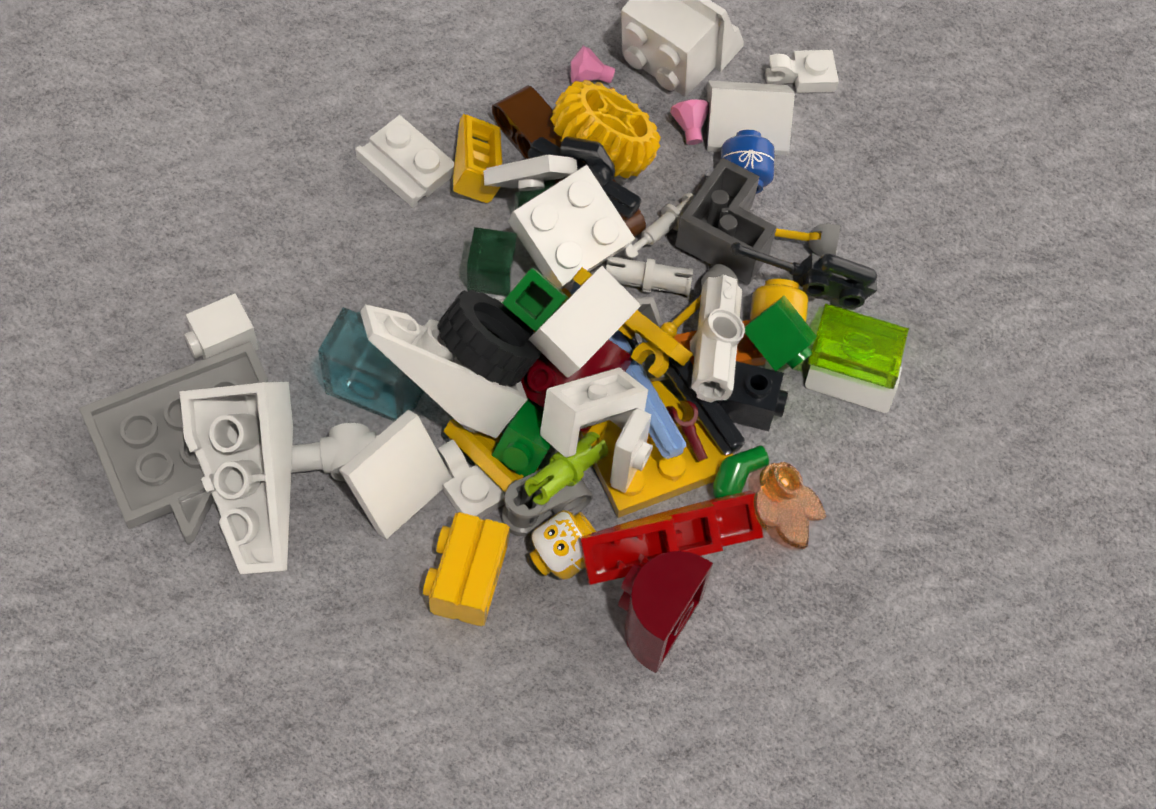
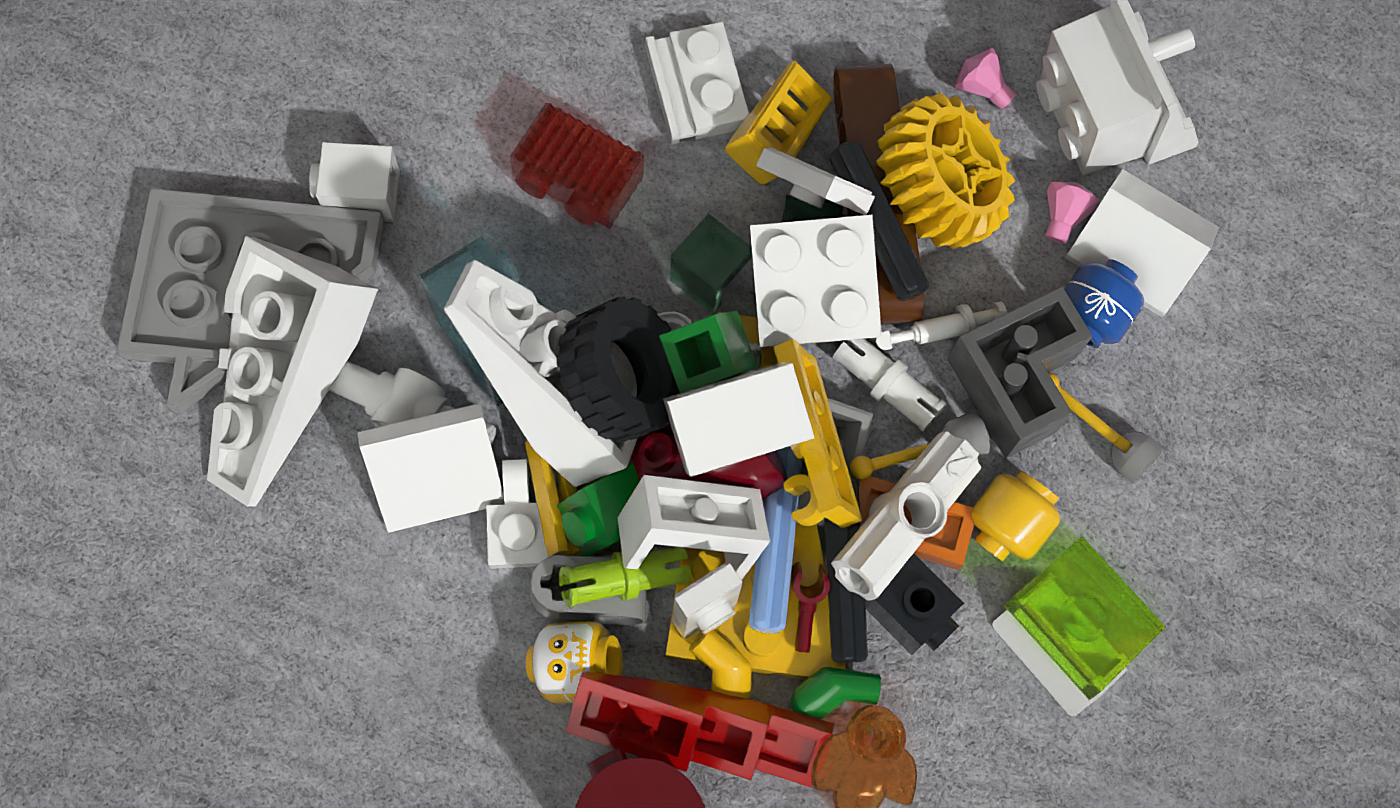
camera: 30 degrees right, 10 degrees up
yellow brick [423,512,510,626] -> none
black arm [560,136,615,187] -> none
black piece [730,242,877,309] -> none
green brick [745,295,817,372] -> none
white plate [765,50,839,93] -> none
none -> clear red brick [510,103,644,229]
none -> yellow arm [689,630,752,699]

